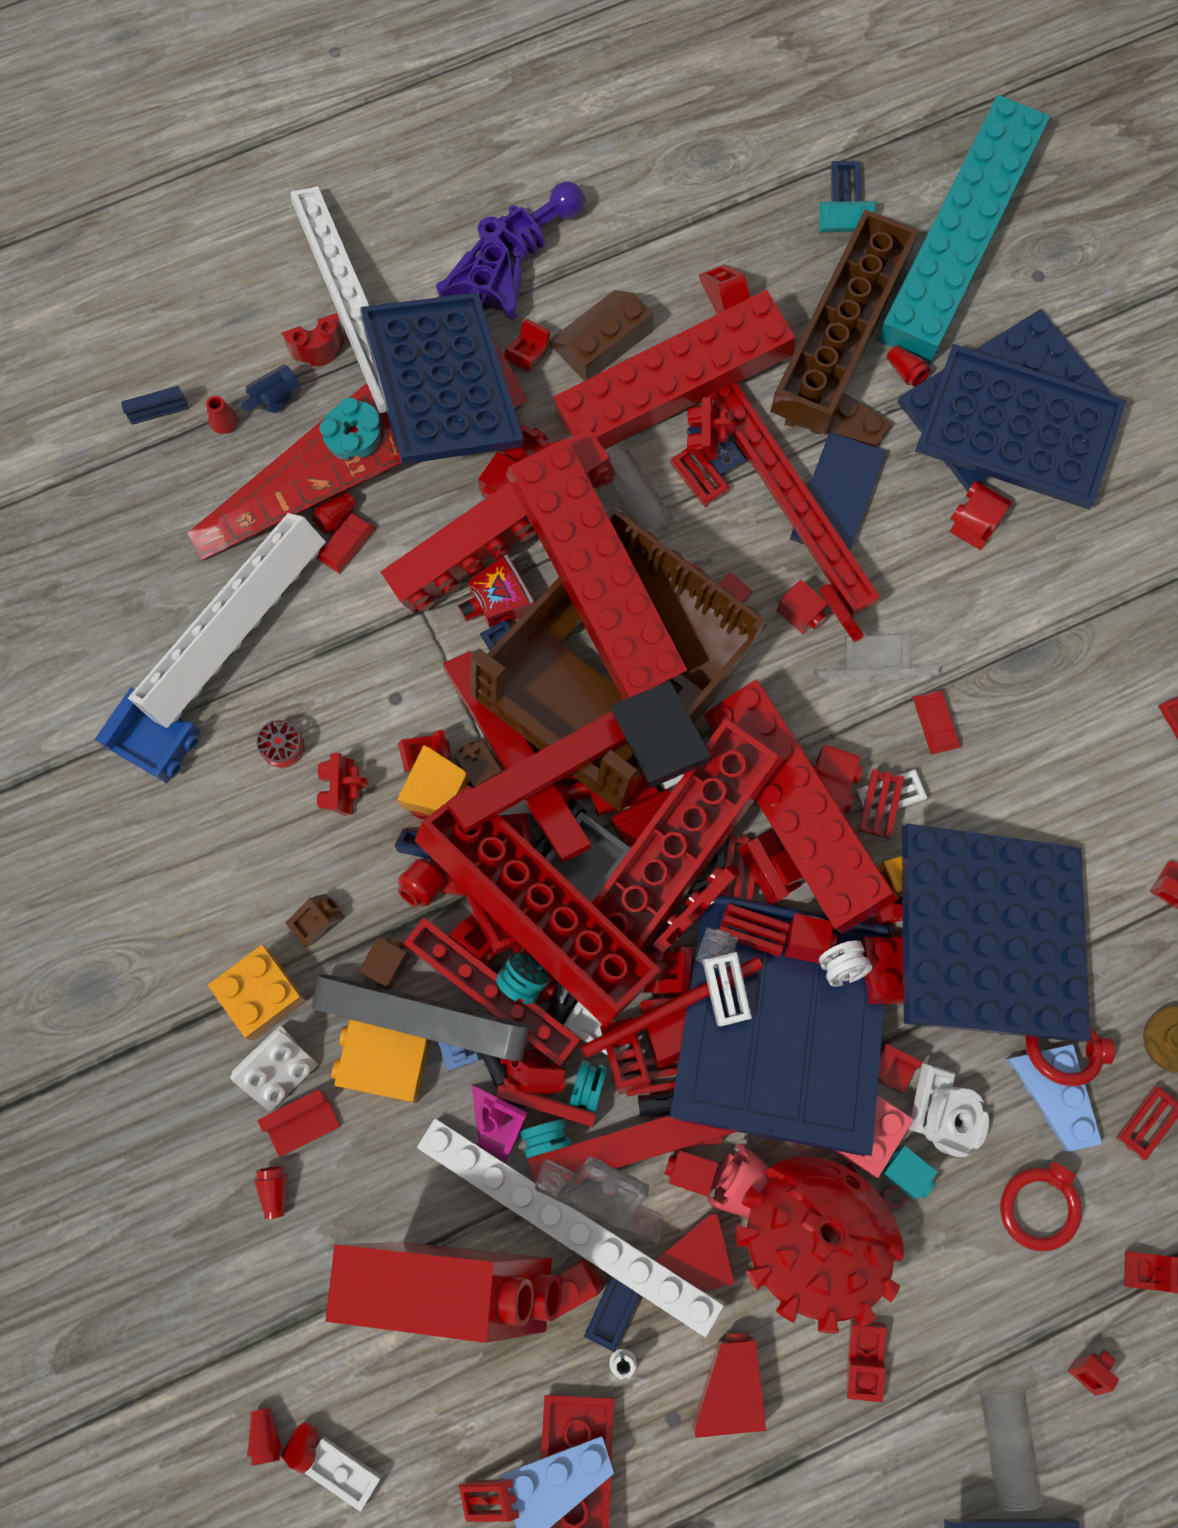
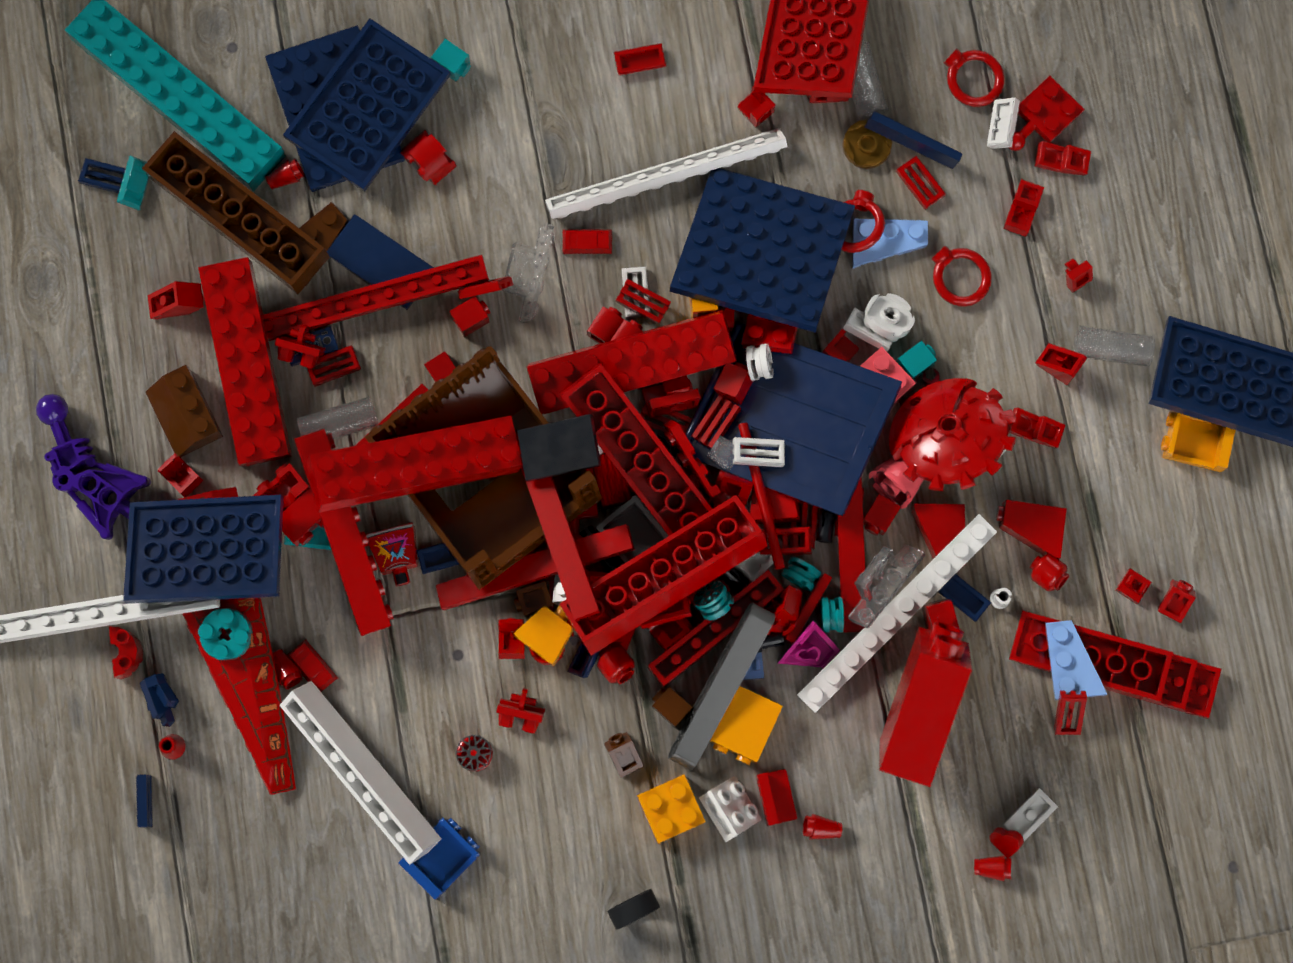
camera: 80 degrees left, 5 degrees up
none -> teal brick [431,39,471,82]
none -> white plate [545,128,787,219]
none -> black tyre [607,889,660,930]
none -> red head [1030,554,1069,592]
none -> red slope [1035,343,1087,385]

